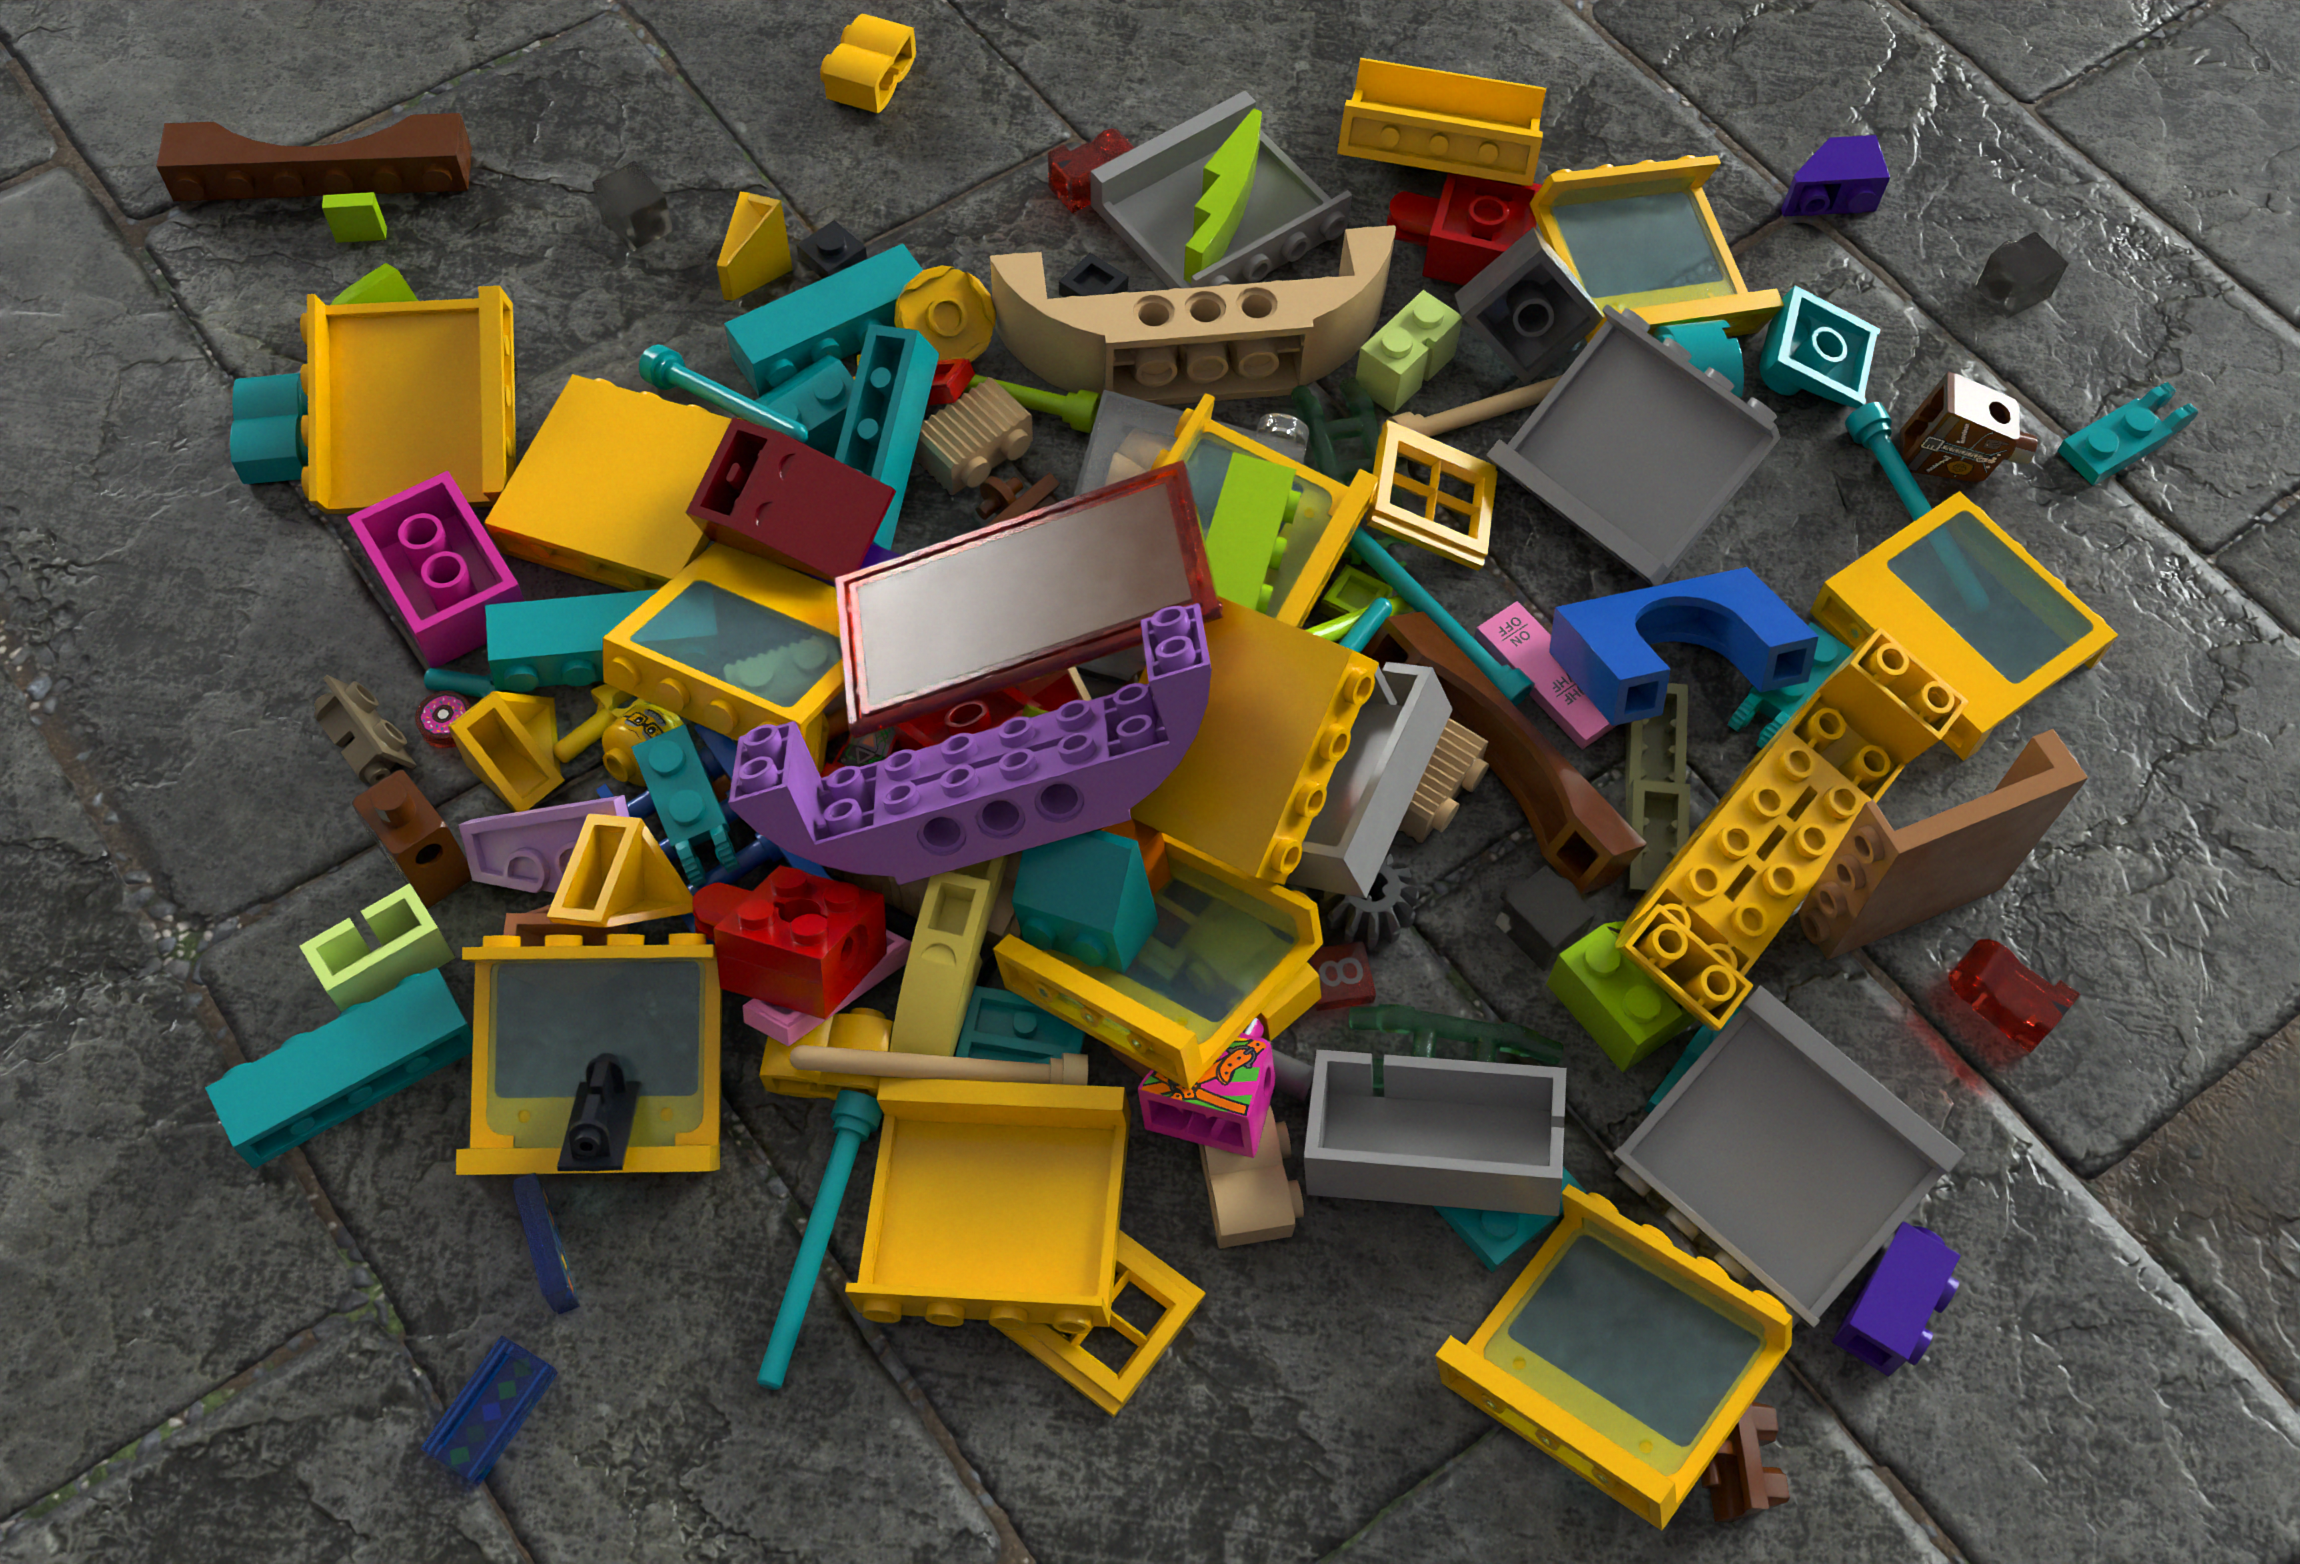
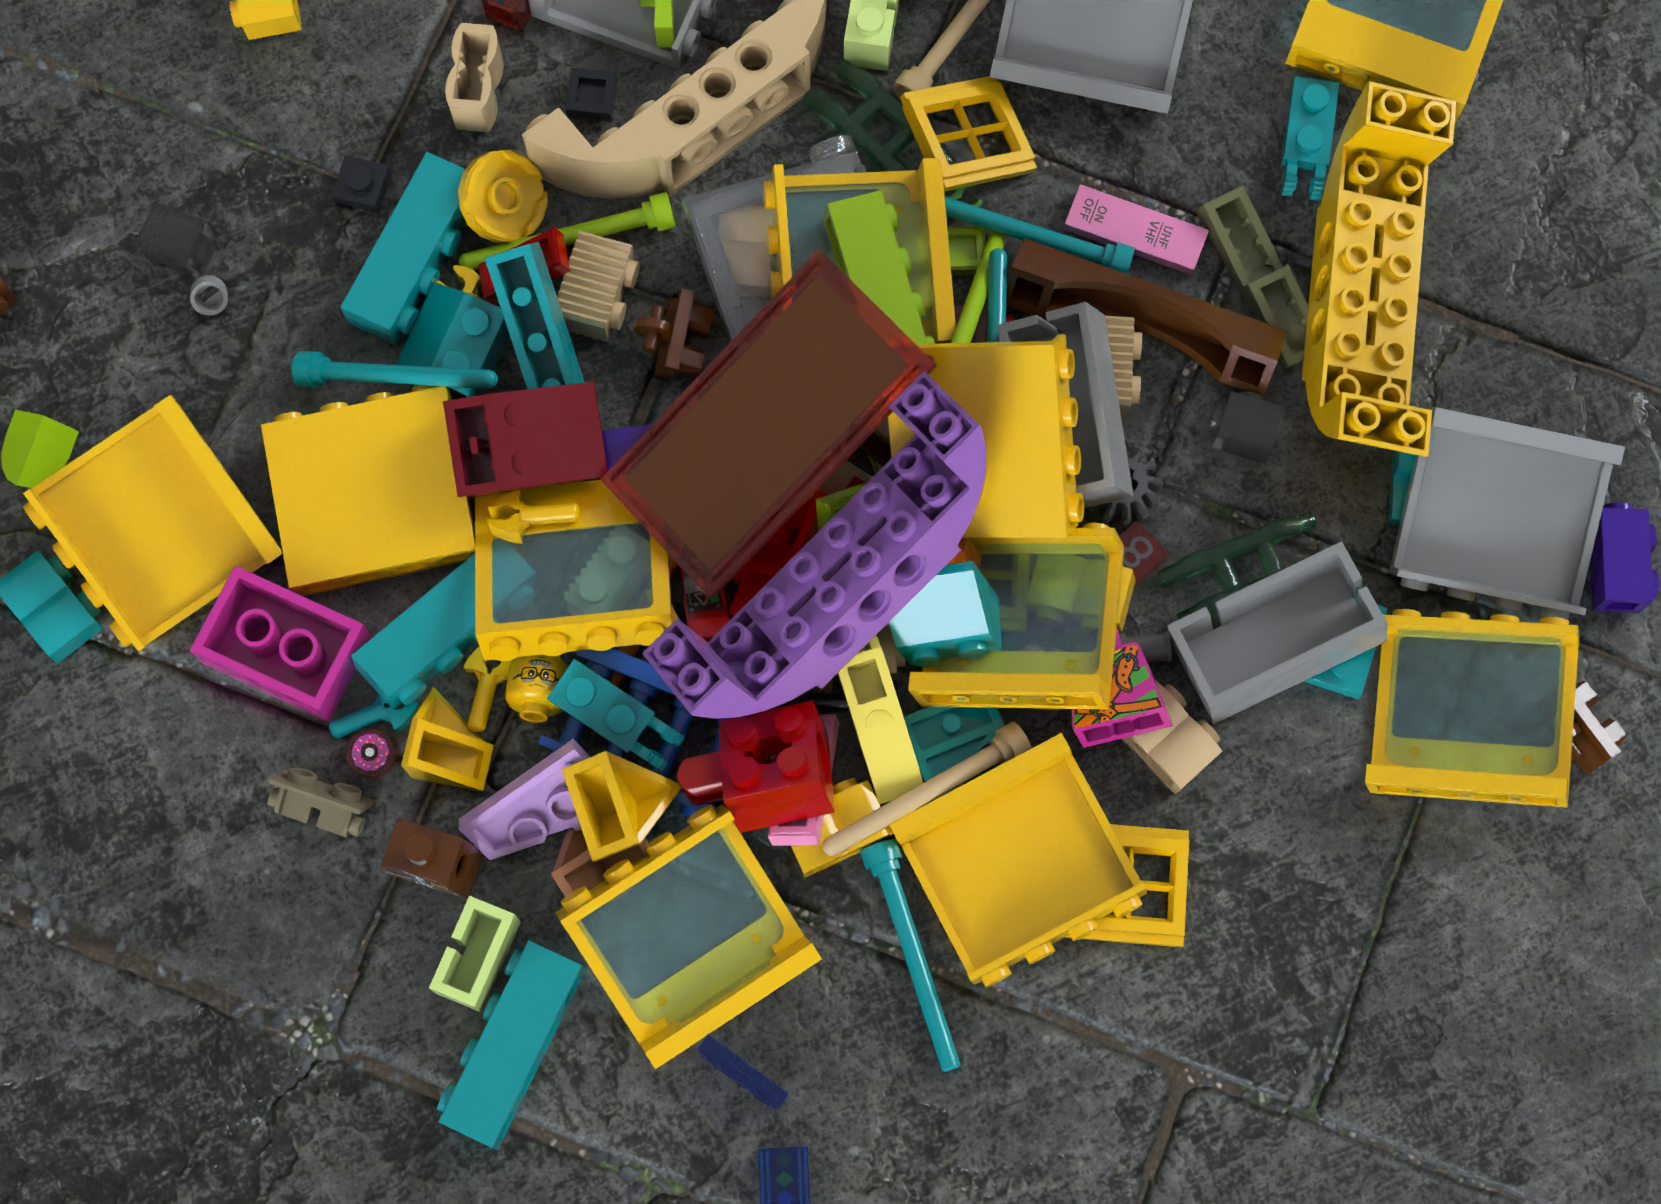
camera: 30 degrees left, 15 degrees up
black hinge [557,1053,642,1172] -> none
yellow slope [717,192,793,301] -> none
lime slope [1546,920,1698,1073] -> none
blue arch [1549,567,1819,726] -> none
medium nougat panel [1797,729,2088,960] -> none
clear red leg [1948,939,2081,1053] -> none
none -> light grey hinge [190,275,228,316]
none -> tan brick [445,23,504,132]
none -> yellow bar [487,490,580,544]

